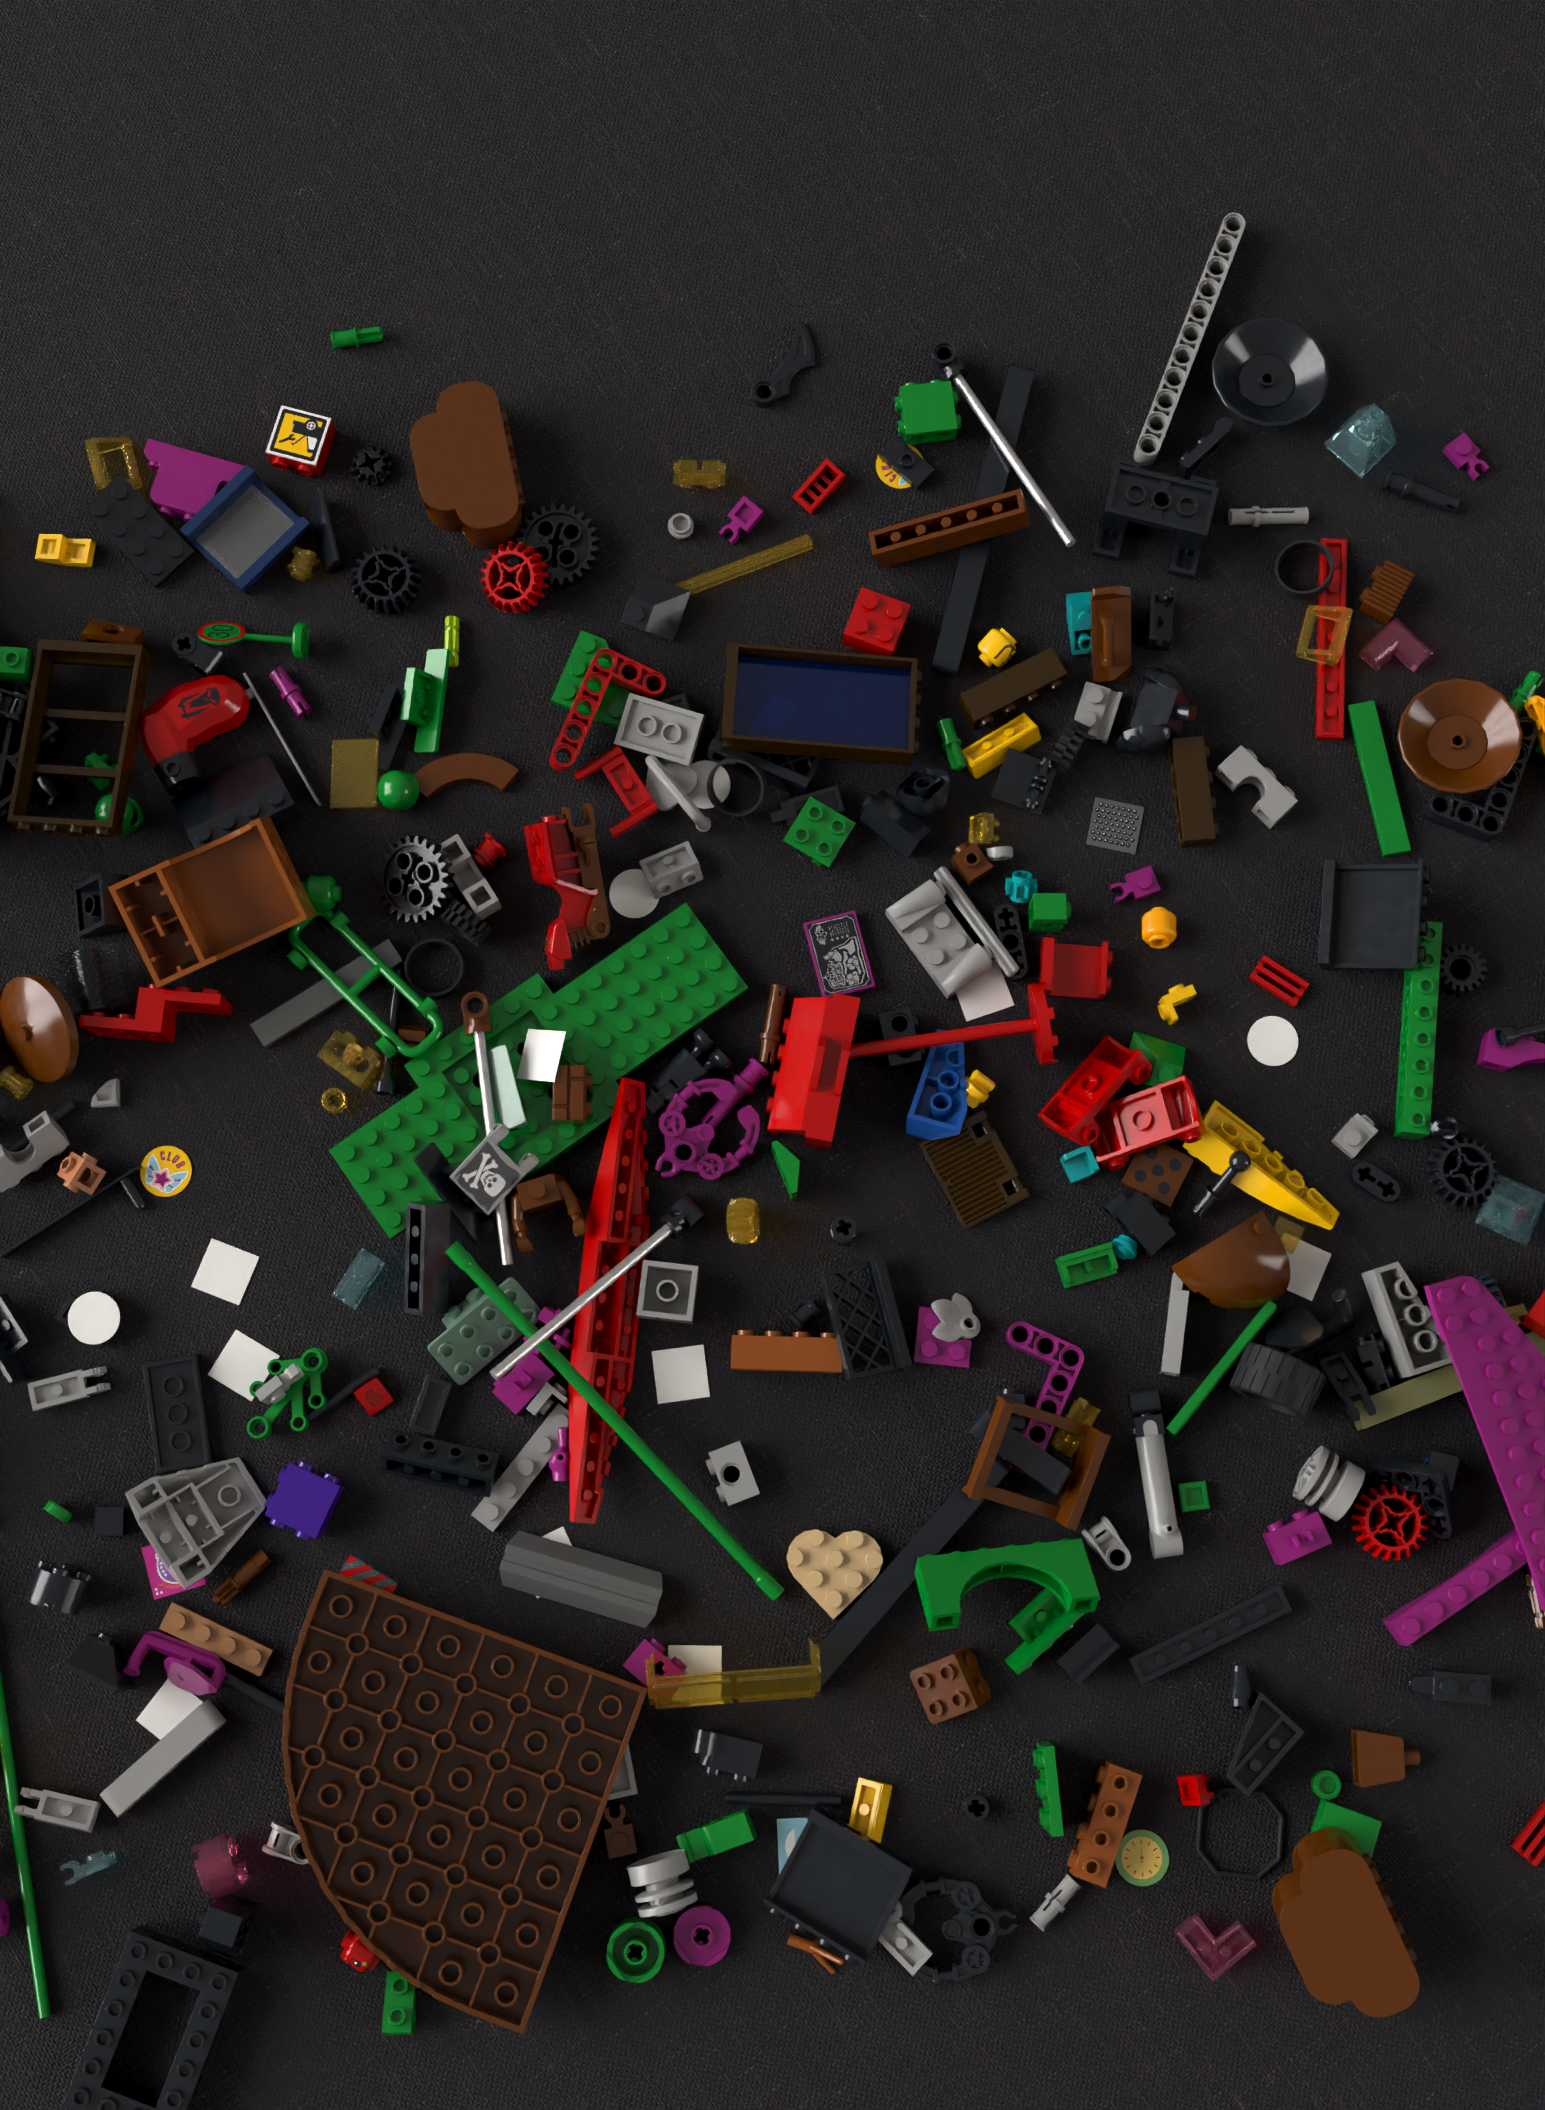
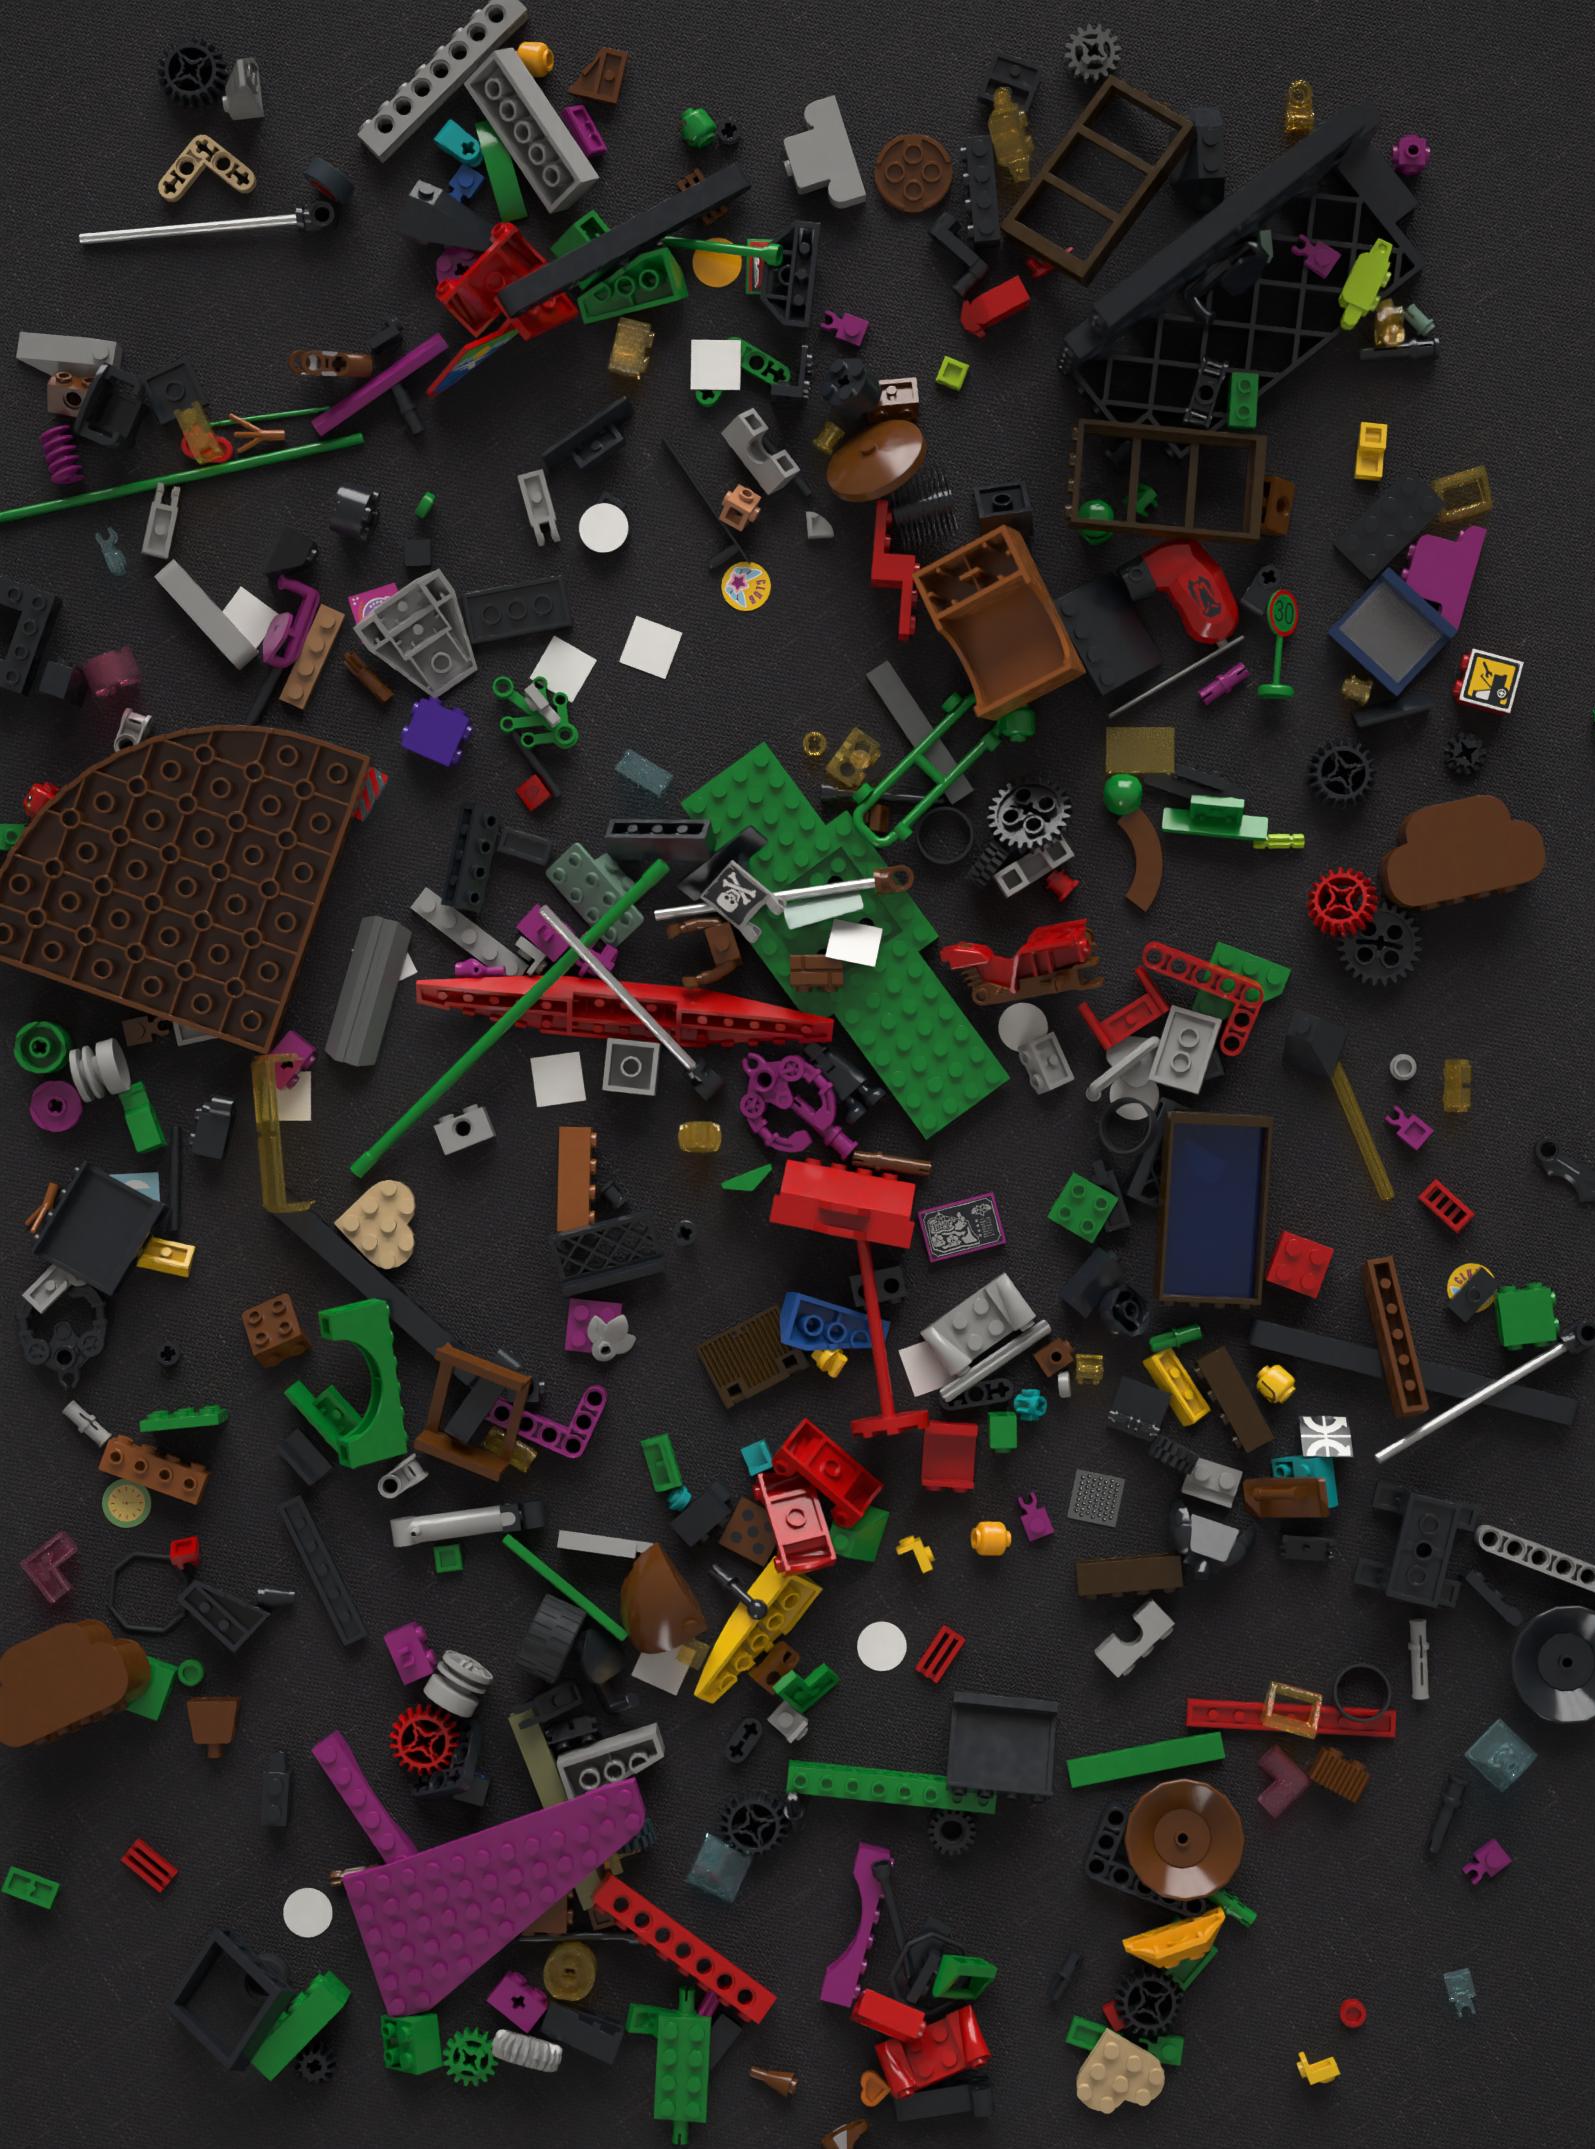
camera: 90 degrees right, 10 degrees up
none -> reddish brown leg [747,1641,800,1695]
none -> green plate [773,1663,840,1714]
none -> sticker [1299,1416,1353,1457]

